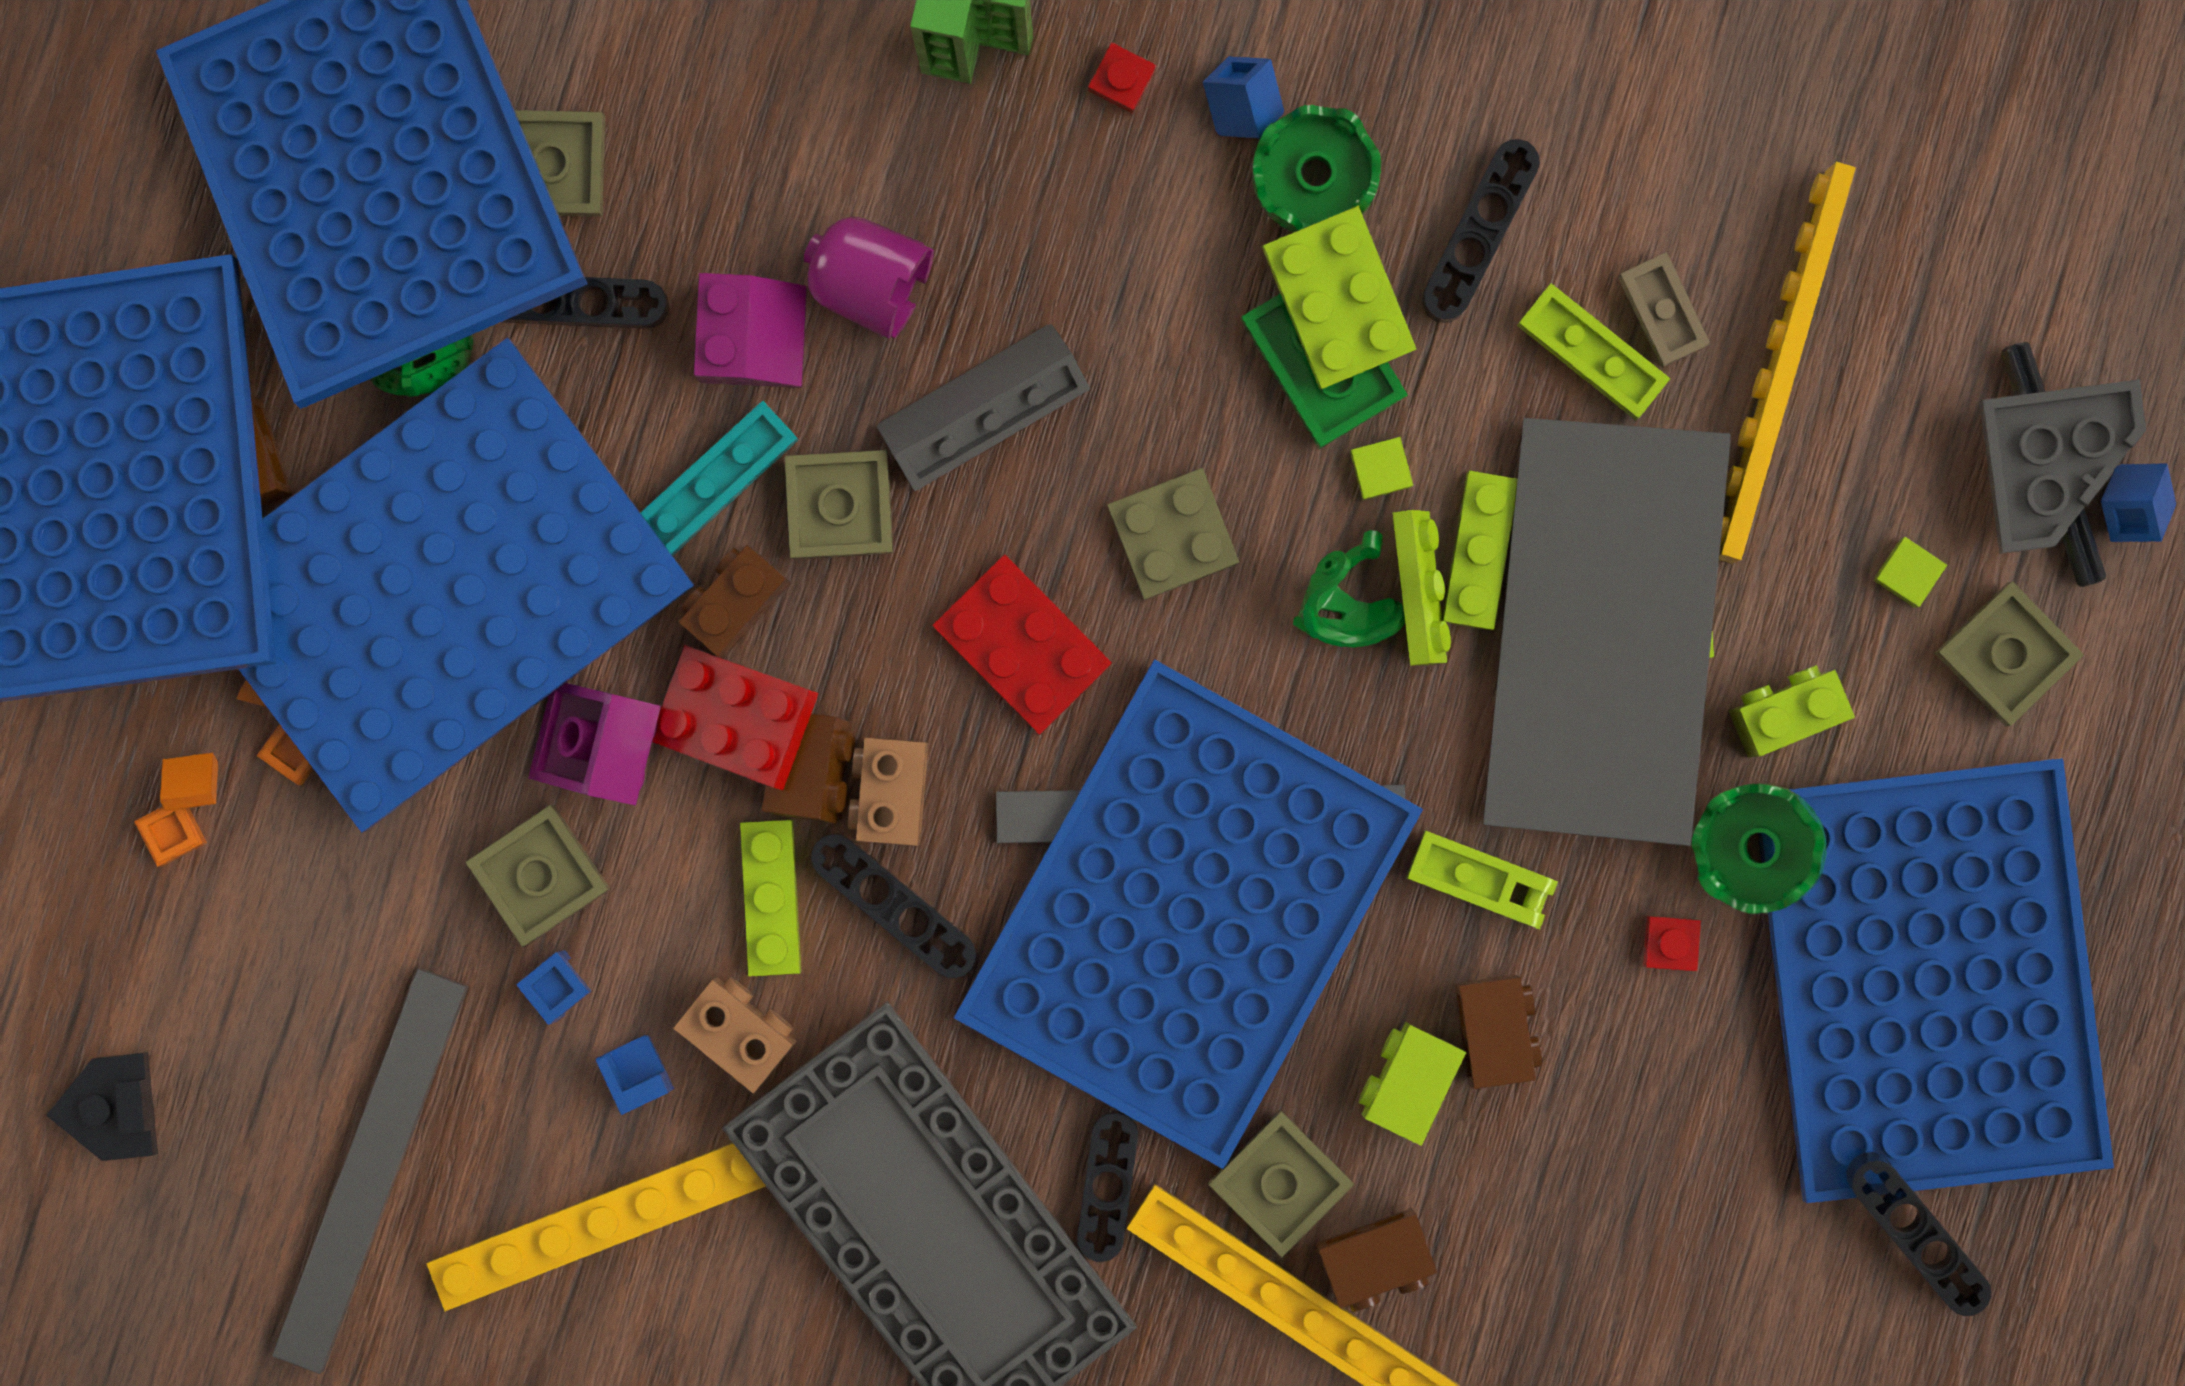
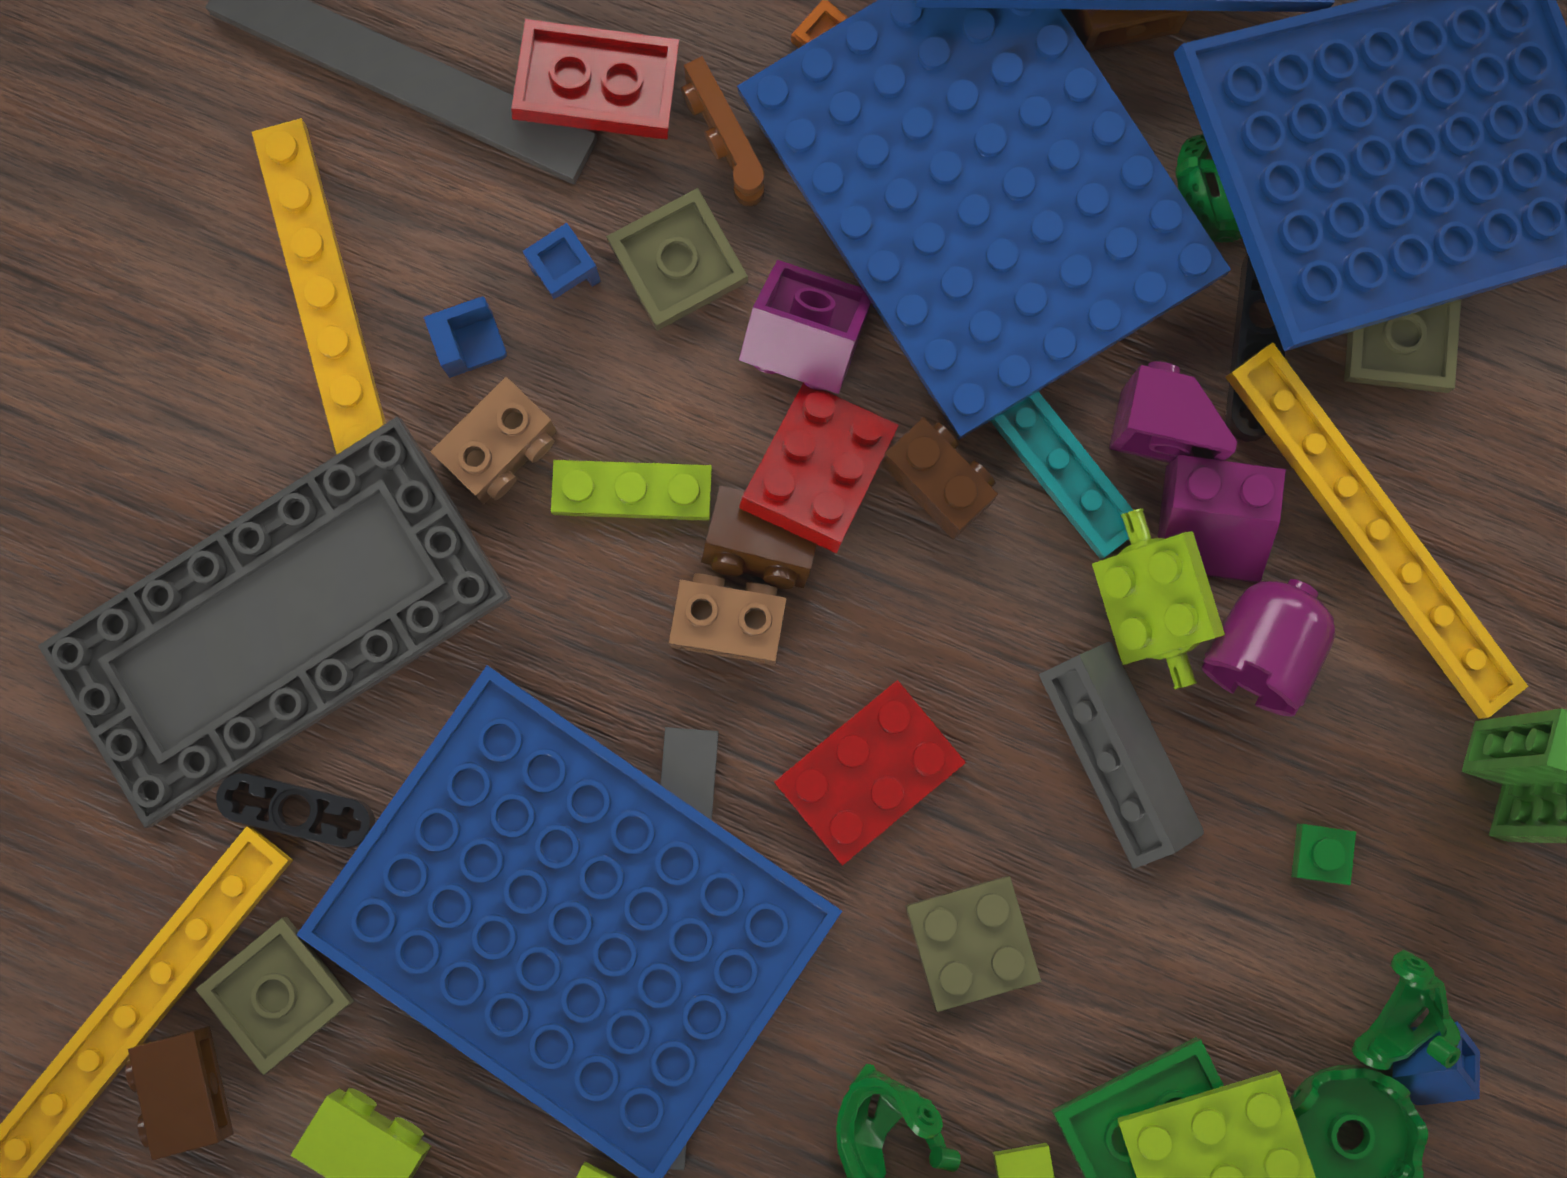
camera: 90 degrees right, 5 degrees down
olive plate [785,450,894,559] -> none
black beam [811,834,977,978] -> none
red plate [1088,42,1157,114] -> none
none -> plate [511,19,679,140]
none -> dark orange plate [680,56,764,207]
none -> lime plate [1092,508,1225,690]
none -> magenta slope [1109,362,1237,463]
none -> yellow plate [1225,342,1528,719]
none -> green plate [1291,824,1356,885]
none -> green helmet [1352,950,1461,1070]

